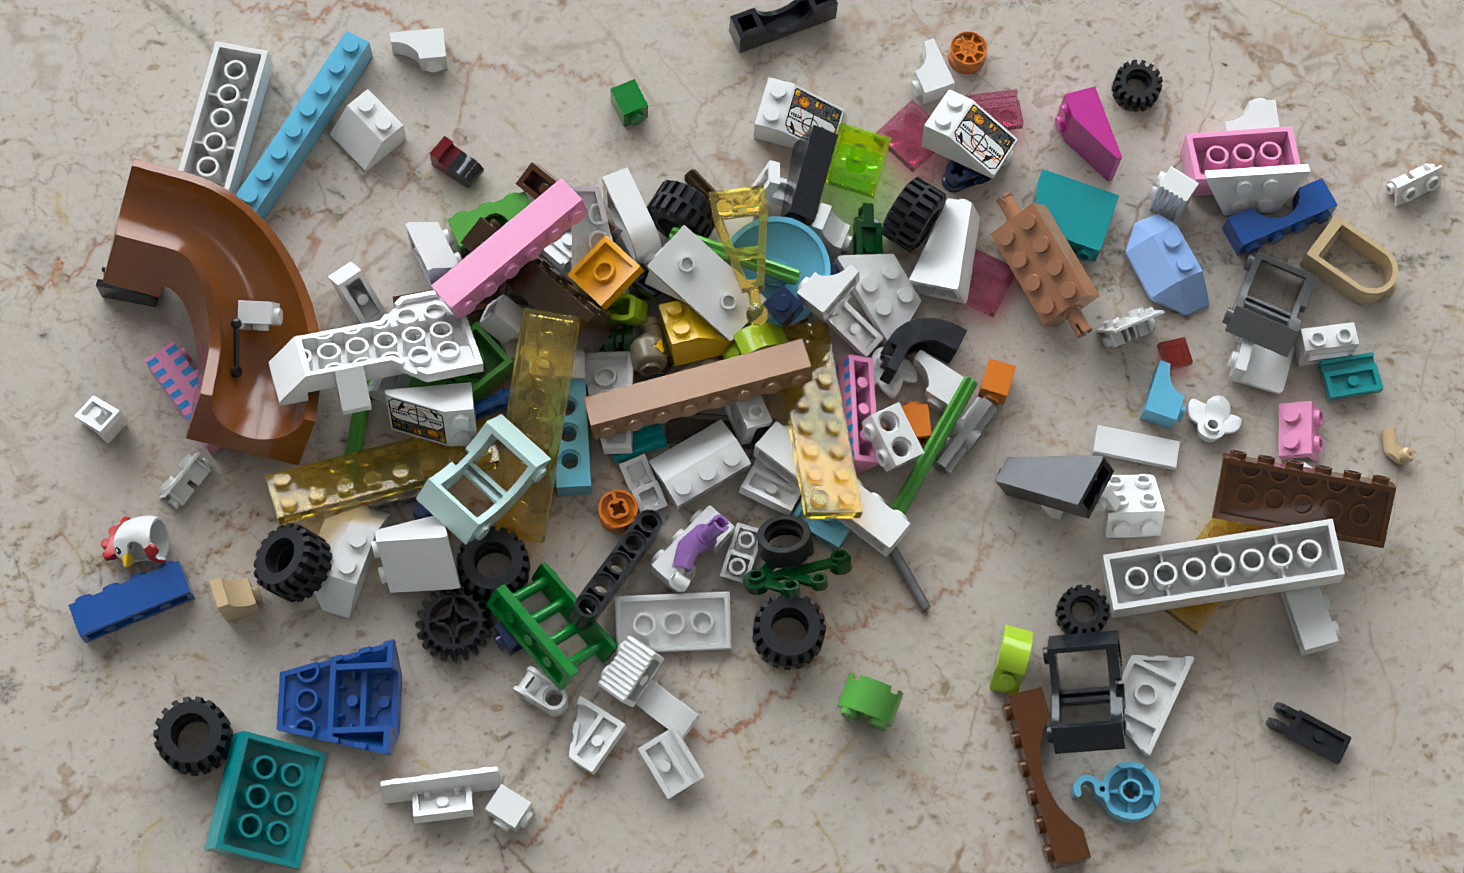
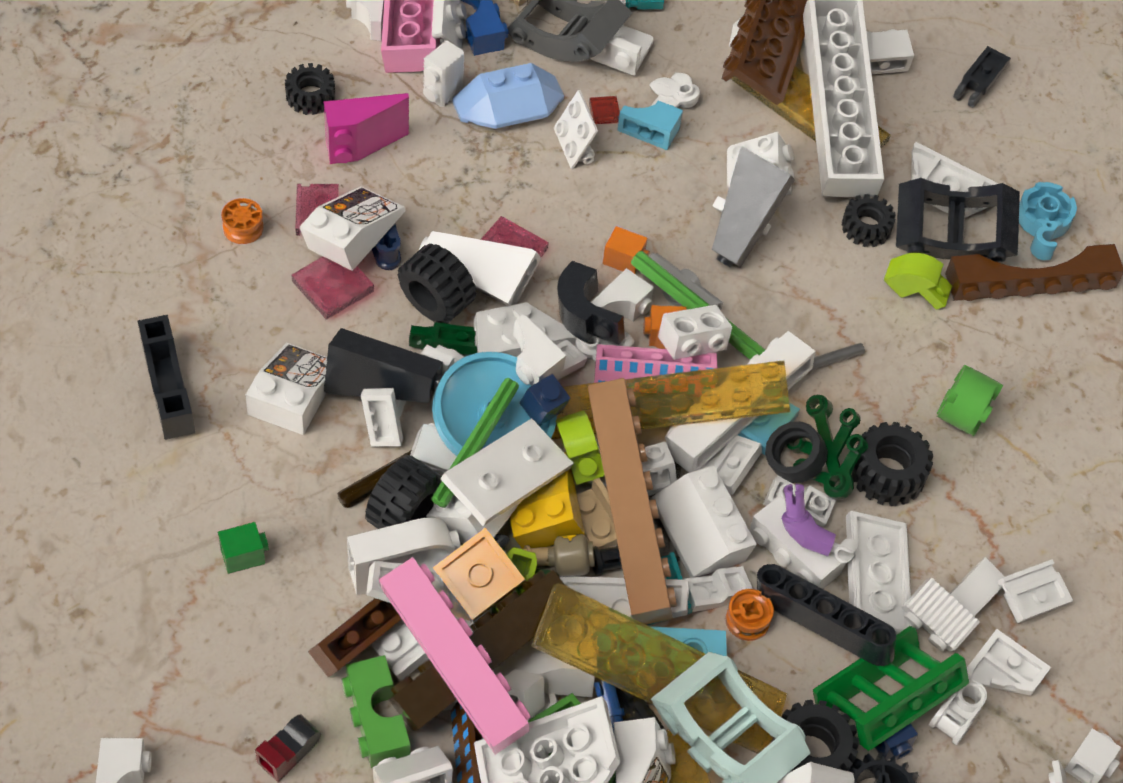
camera: 85 degrees left, 15 degrees down
clear yellow plate [709,185,769,326] -> none
clear neon green brick [825,122,892,198] -> none
white arch [911,38,955,105] -> none
nougat brick [991,192,1100,338] -> none
teal brick [1033,169,1119,262] -> none
white tile [1092,425,1180,470] -> none
bright pink bracket [1278,401,1324,462] -> none

